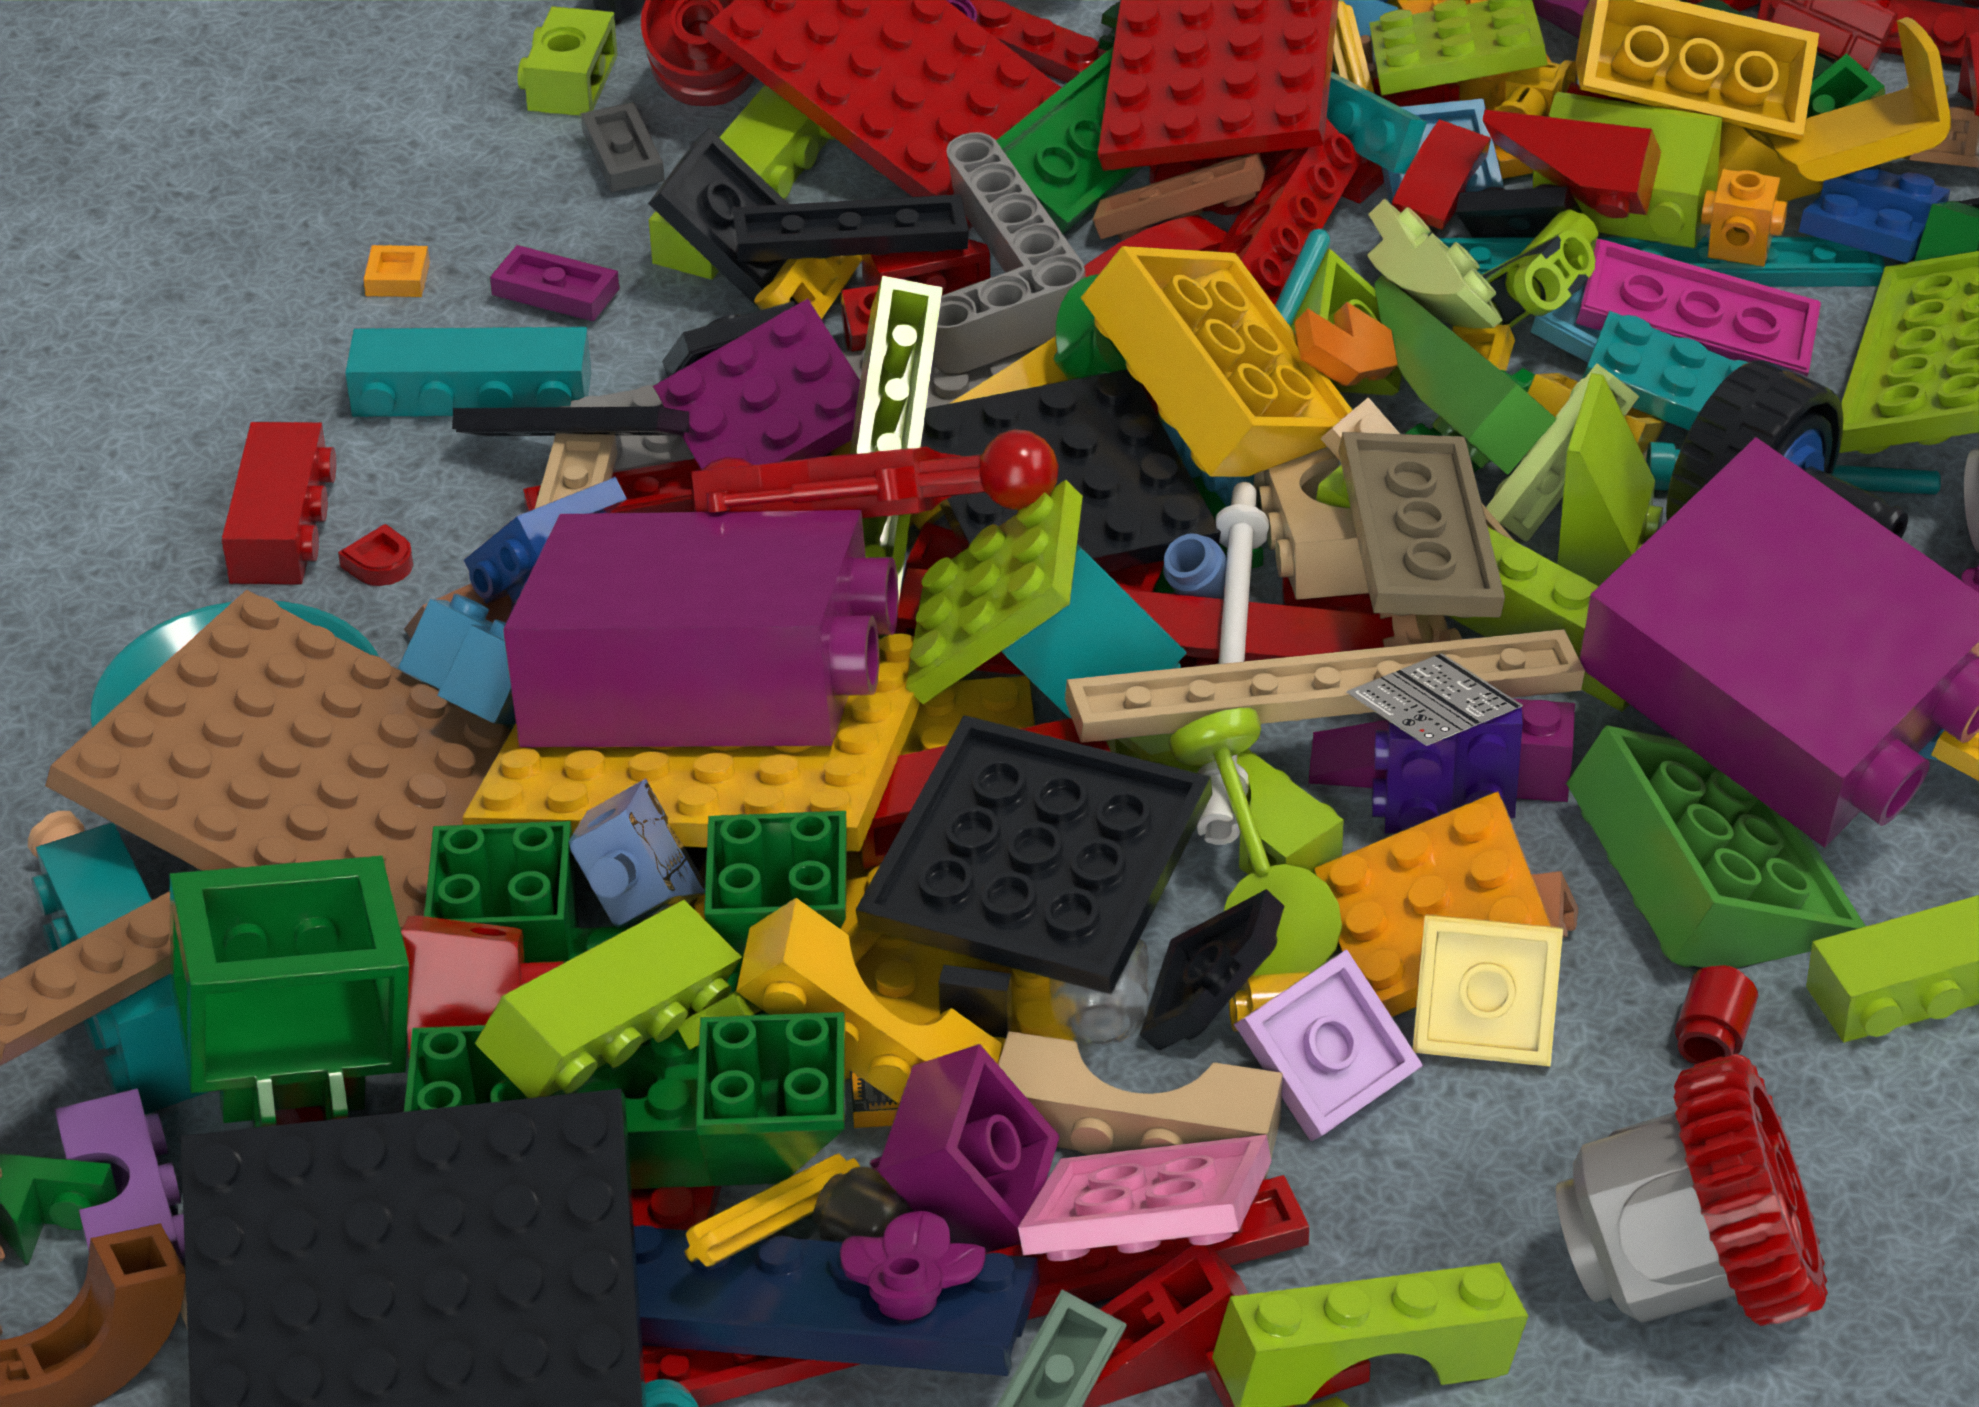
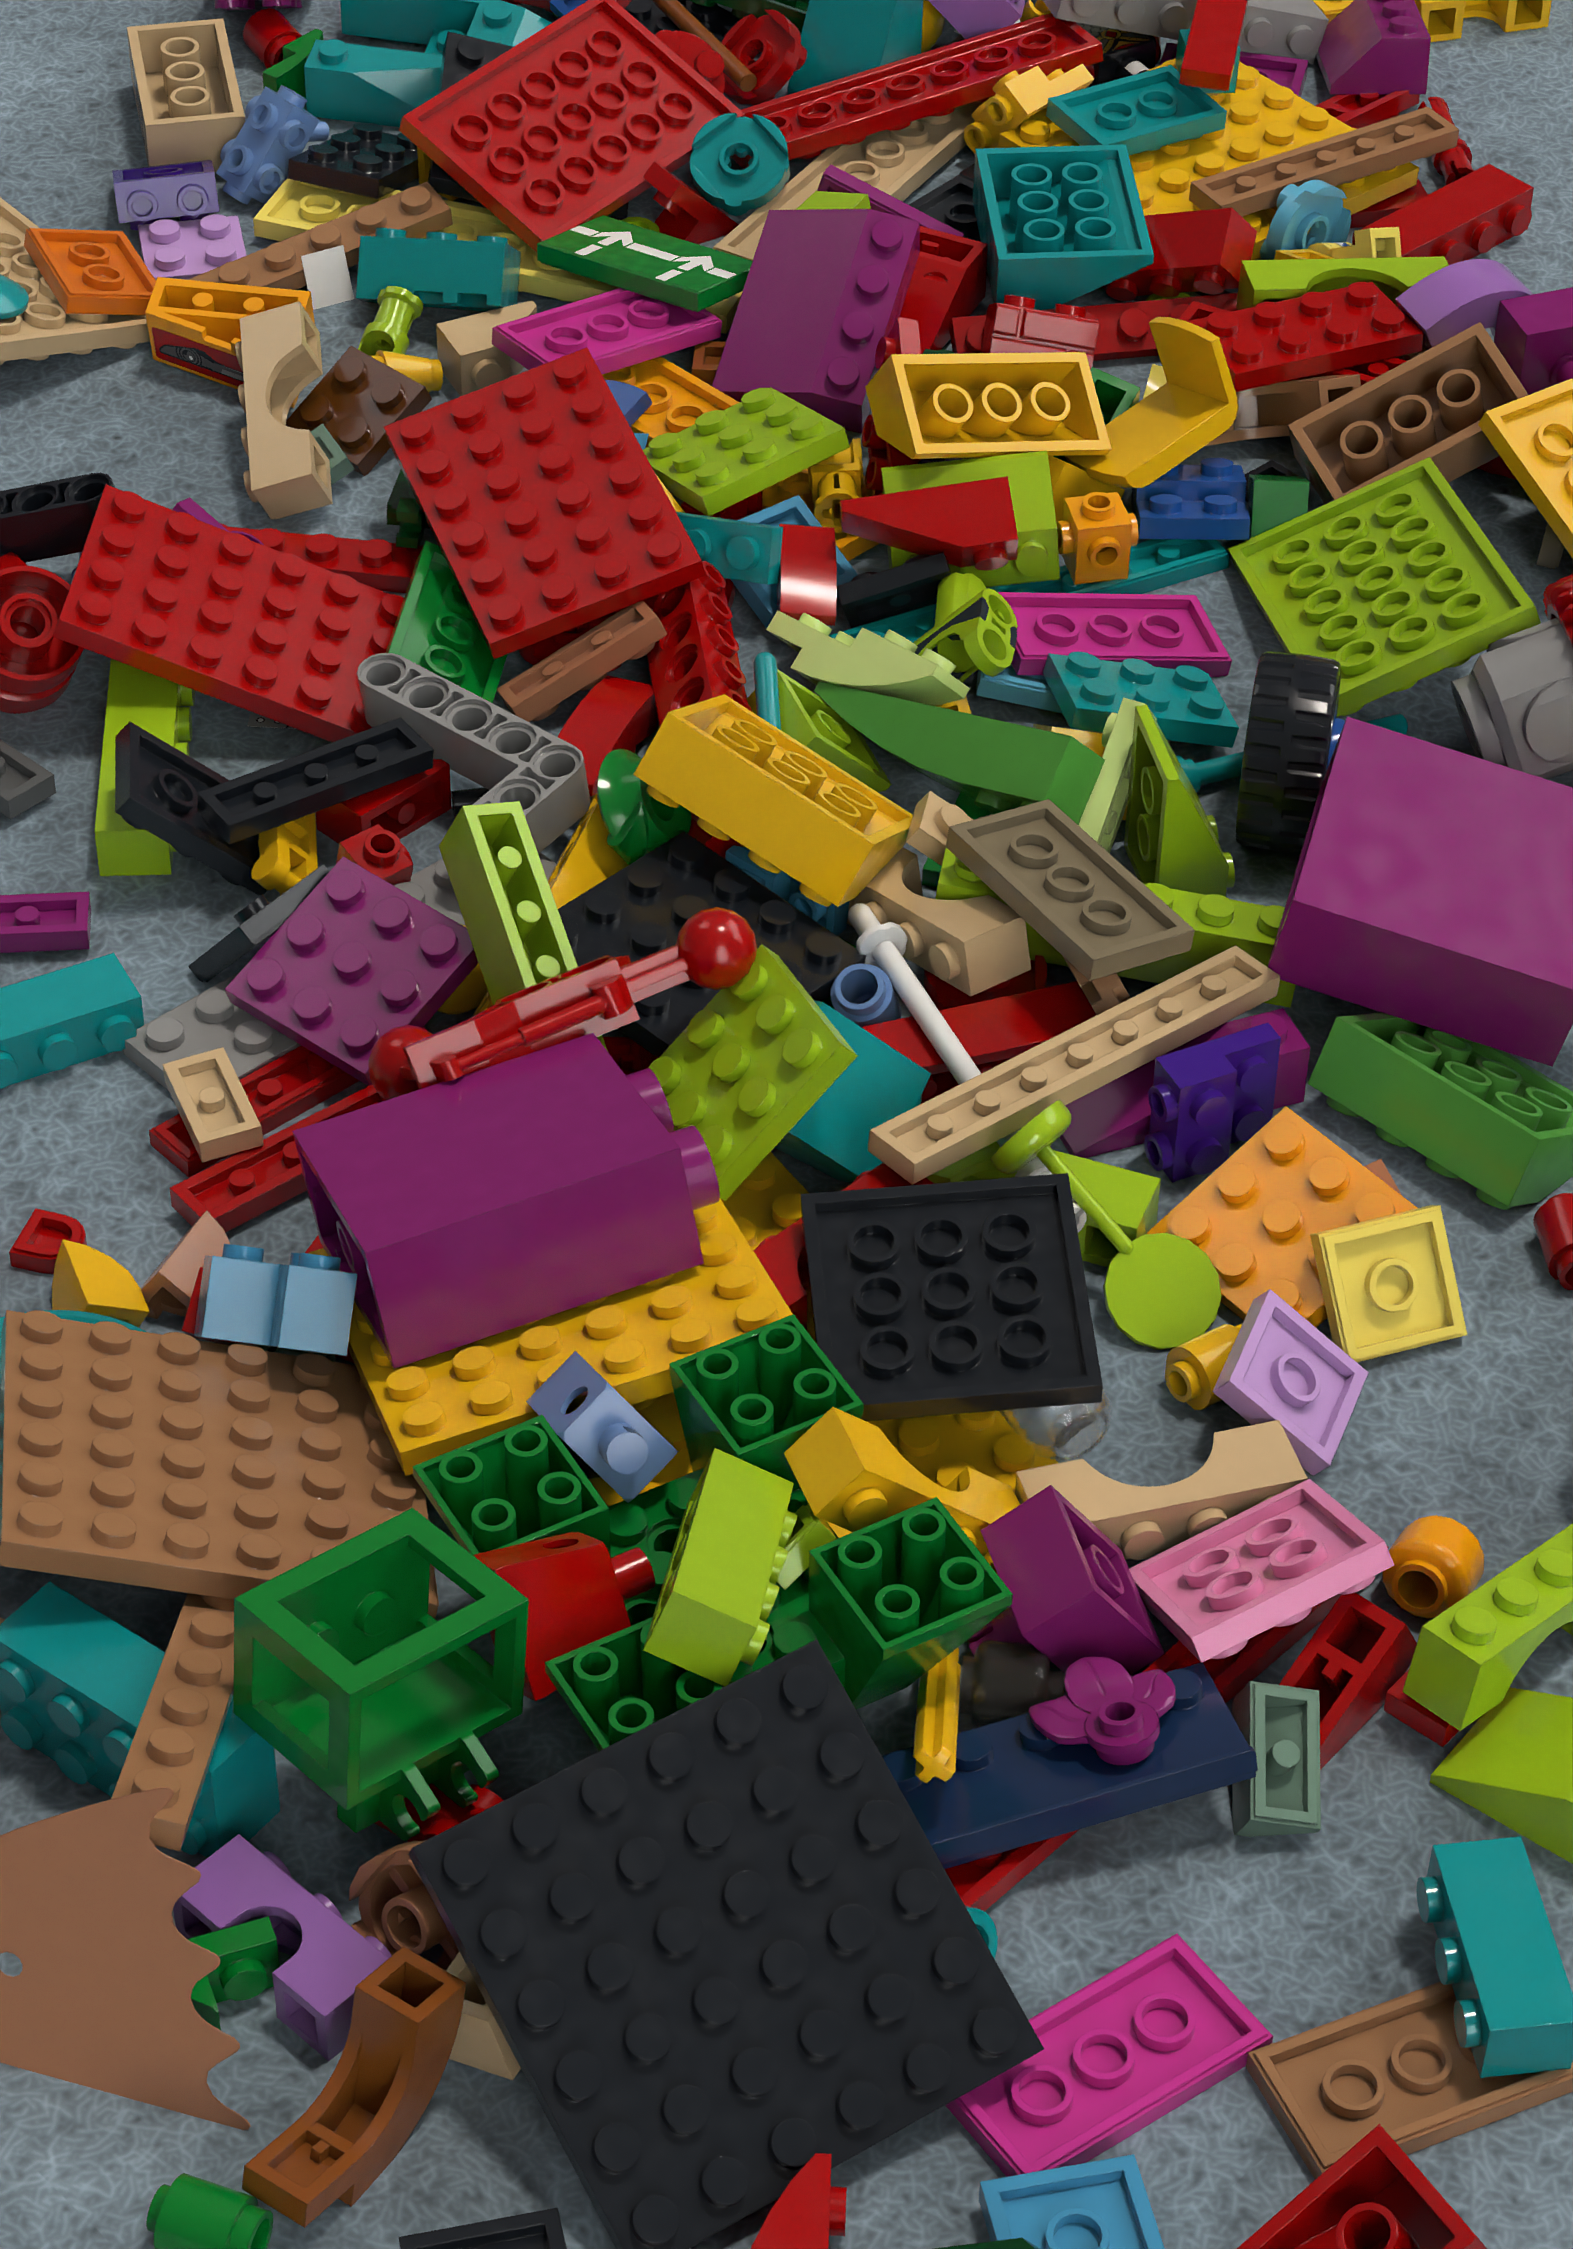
camera: 30 degrees left, 0 degrees up
black tile [452,406,689,437] -> none
blue plate [464,477,627,604] -> none
black tile [938,965,1013,1038] -> none
black plate [1139,889,1285,1050] -> none
orange tile [1294,302,1398,386] -> none
light grey sticker [1346,653,1523,746] -> none
none -> yellow brick [52,1239,150,1328]
none -> light orange head [1382,1515,1484,1620]

